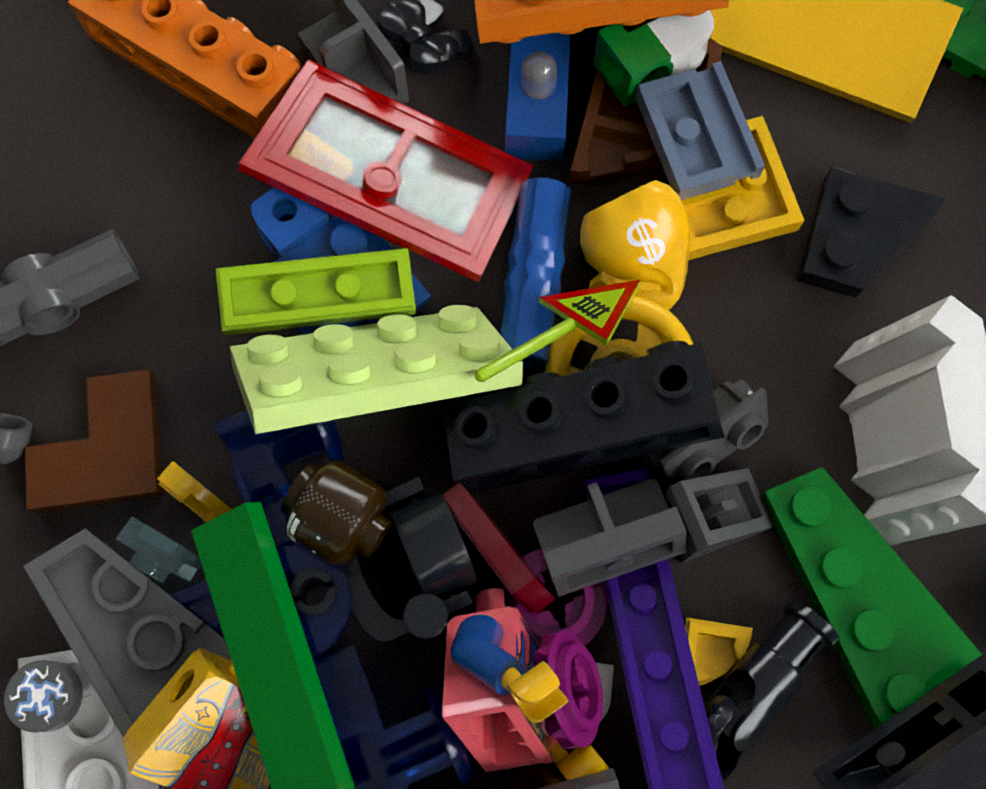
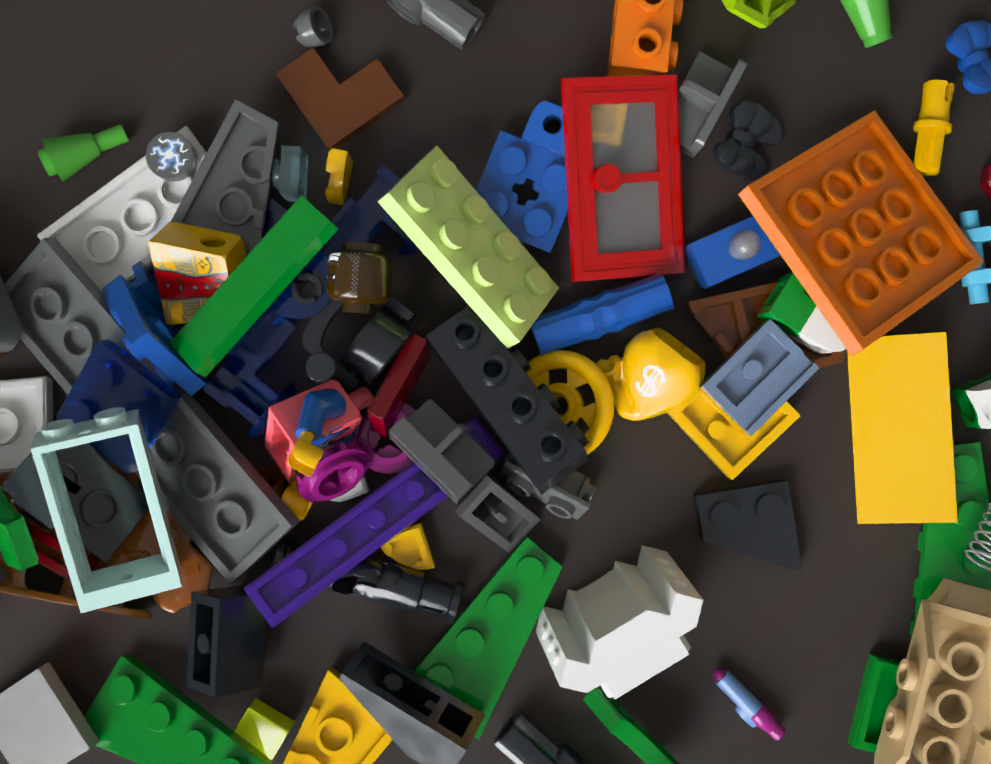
camera: 60 degrees right, 15 degrees up
lime tile [216,248,416,336] -> none
piece [474,279,641,382] -> none

